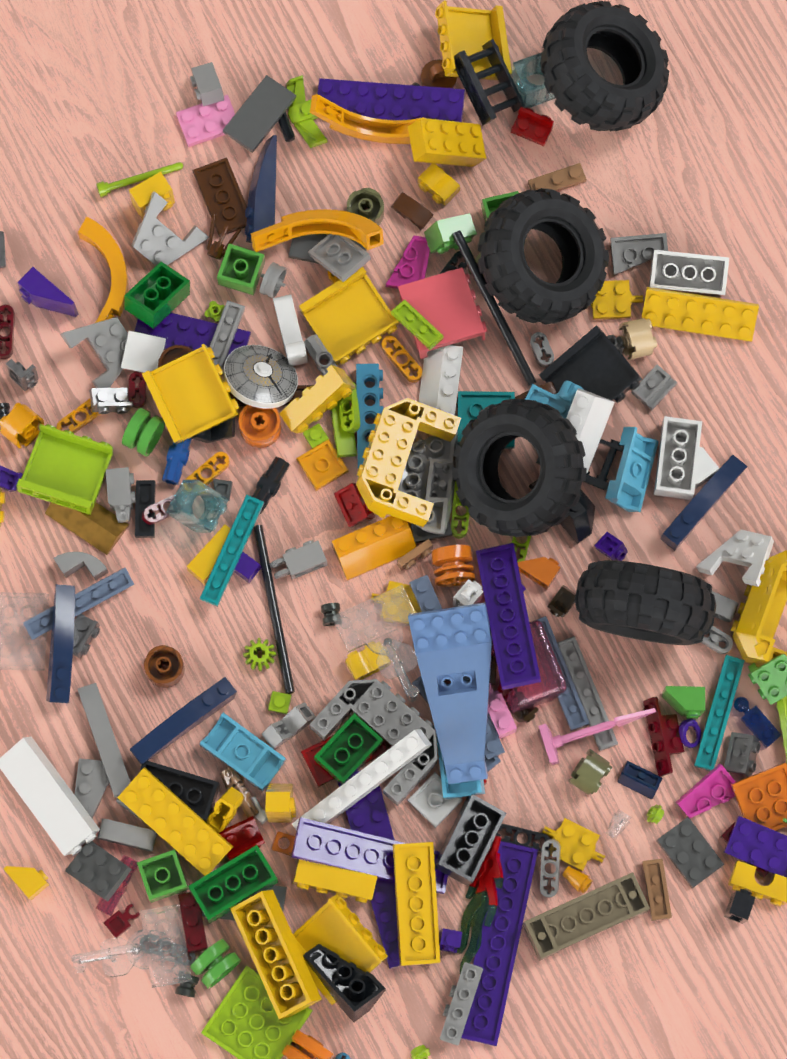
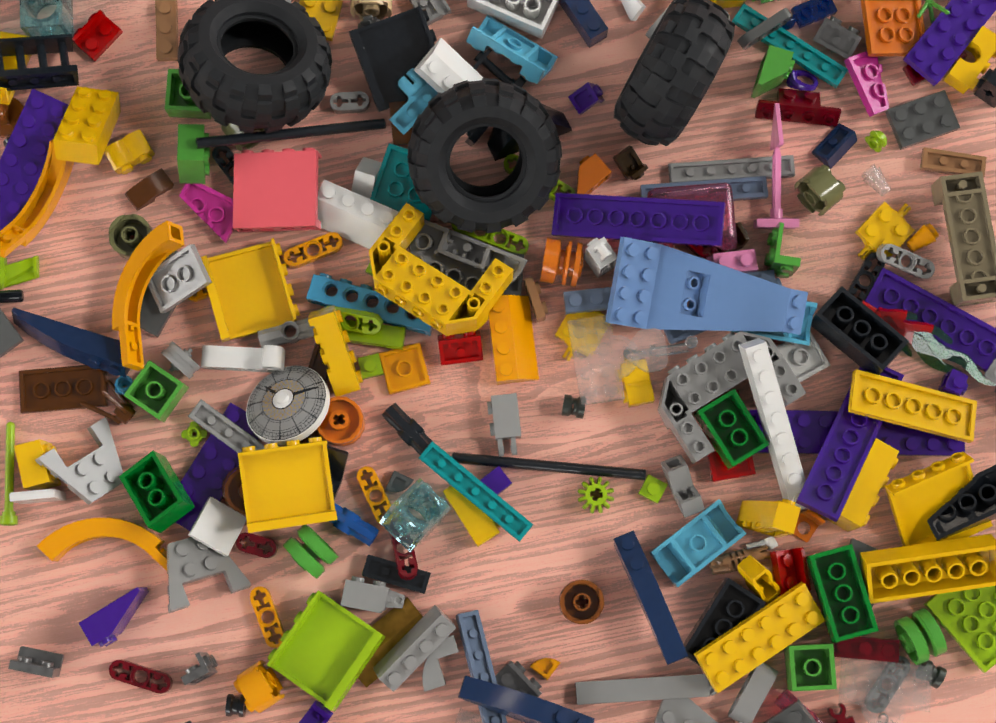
camera: 75 degrees left, 5 degrees up
bracket [89,388,133,414] -> none
lime tile [391,299,444,350] -> none
none -> white tile [9,489,66,504]
none -> dark azure plate [114,376,133,395]
none -> white slope [351,157,382,199]
none -> light grey brick [373,605,456,692]
none -> light orange tile [530,658,560,680]
none -> dark grey beam [737,8,793,50]
none -> bright green bracket [764,222,801,278]

